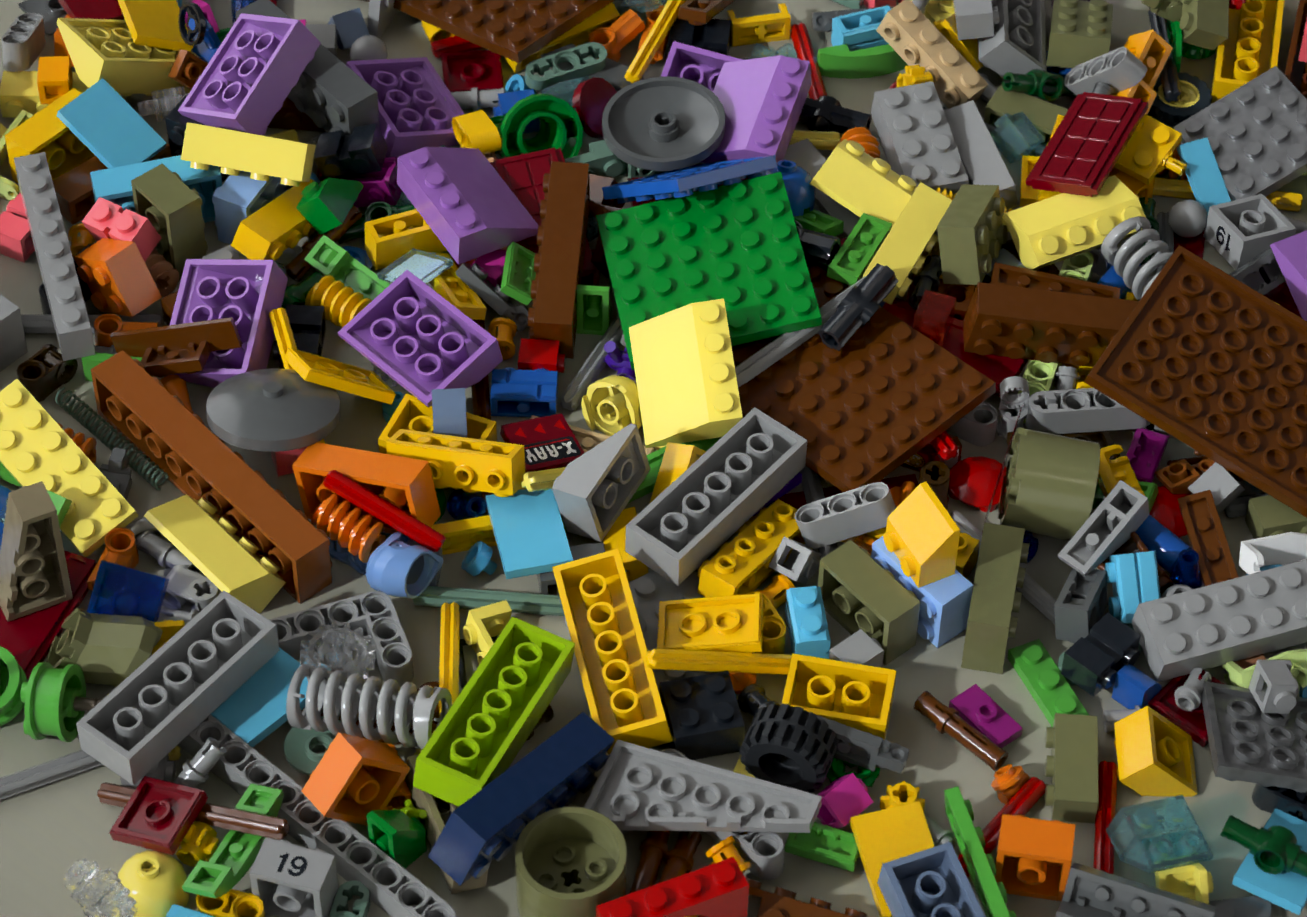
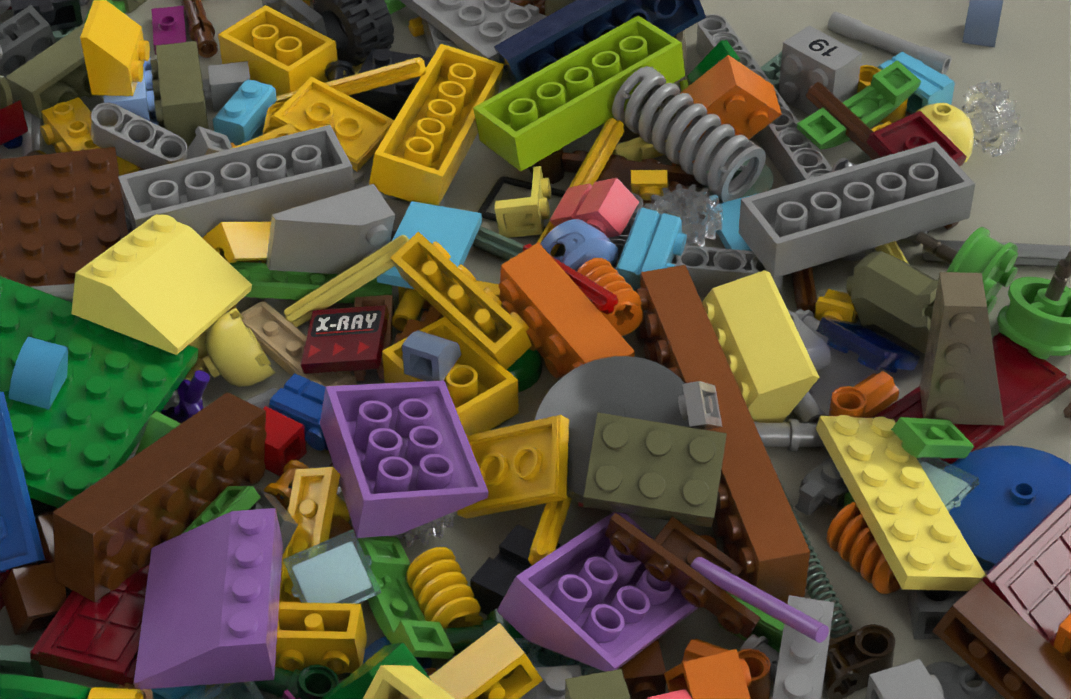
camera: 150 degrees left, 5 degrees down
dark azure tile [462,541,498,577] -> none
none -> dark azure brick [9,337,68,410]
none -> coral piece [549,178,639,238]
none -> olive brick [583,412,727,528]
none -> medium azure brick [616,207,687,291]
none -> yellow plate [631,170,668,200]
none -> light grey plate [678,381,723,430]
none -> medium lavender bar [691,557,829,643]

